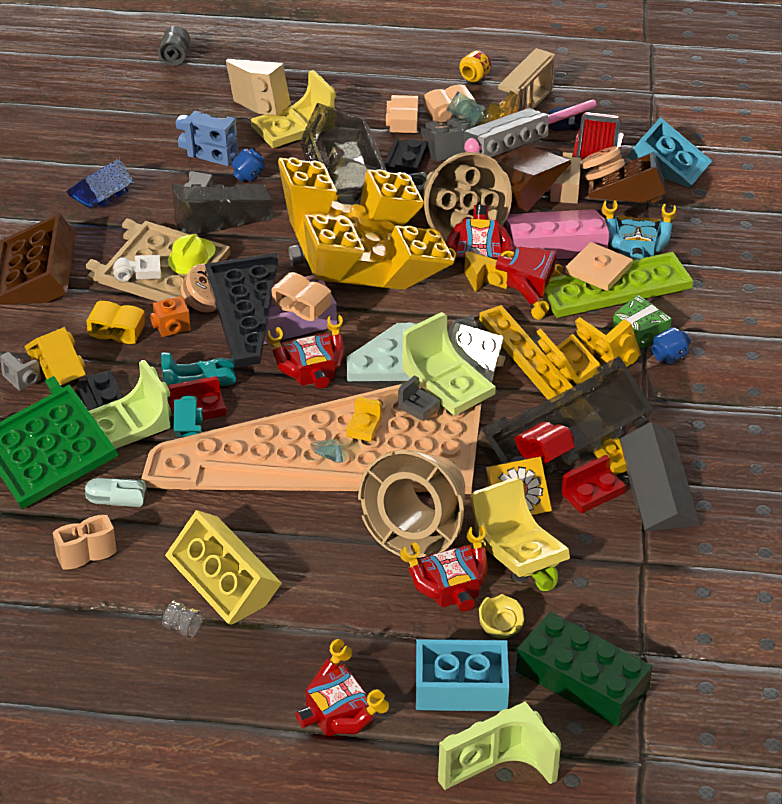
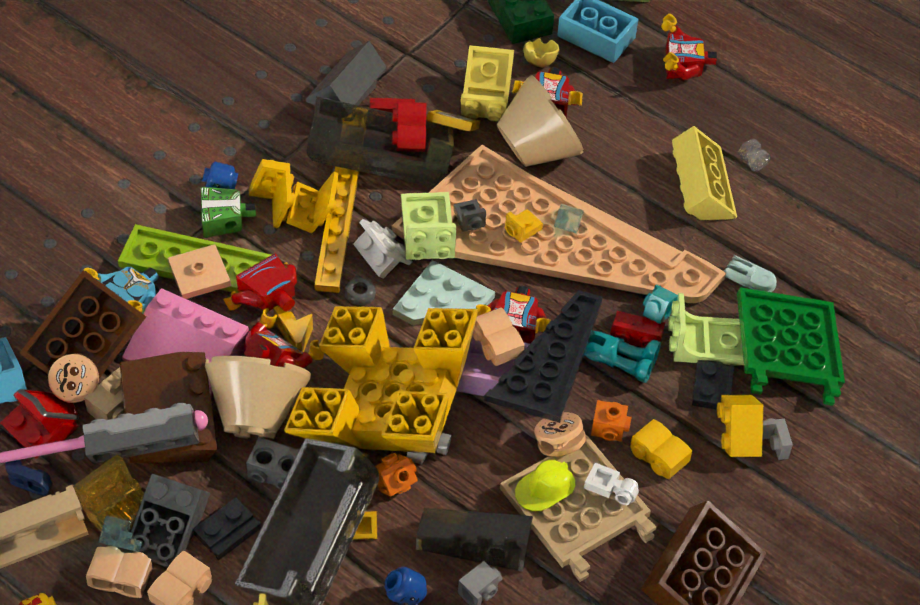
camera: 150 degrees left, 10 degrees up
light nougat brick [53,515,117,569] -> none

